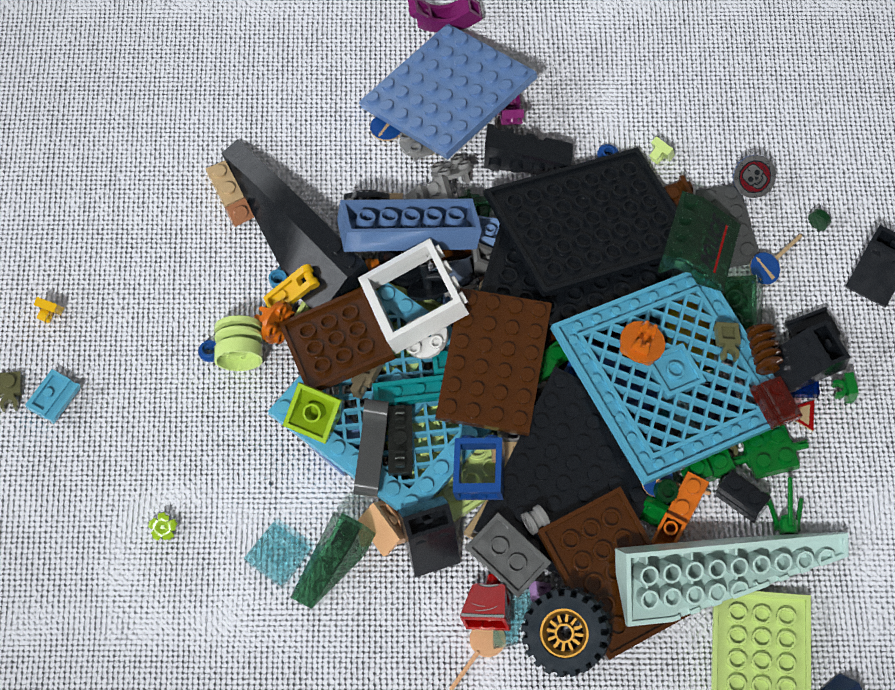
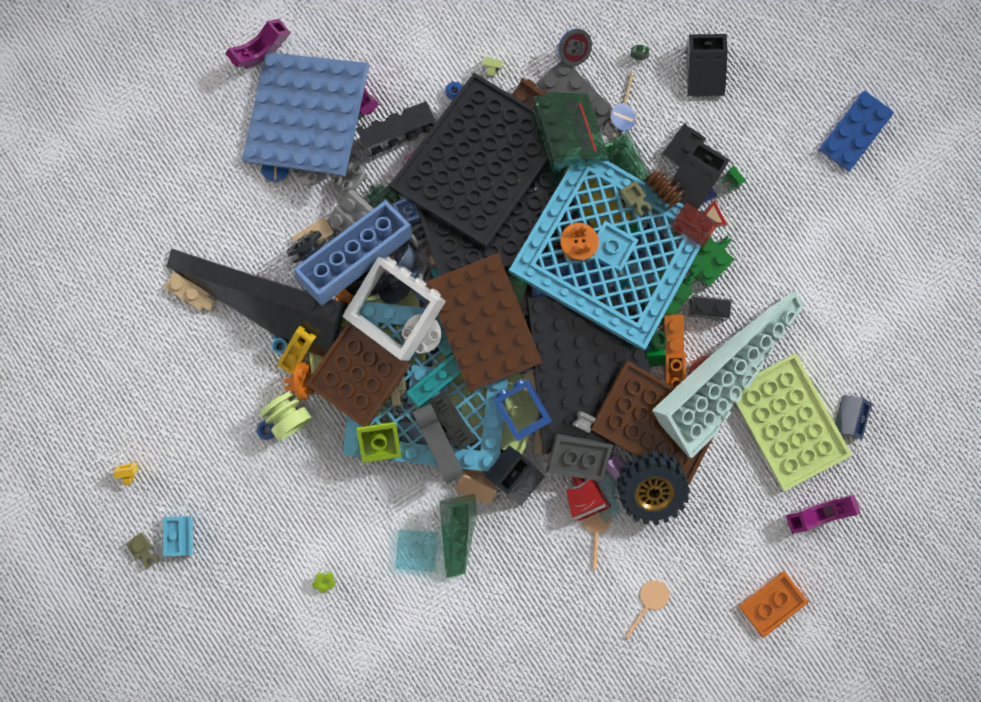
camera: 30 degrees left, 20 degrees up
nougat plate [224,197,254,227] -> none
green plant [765,477,804,535] -> none

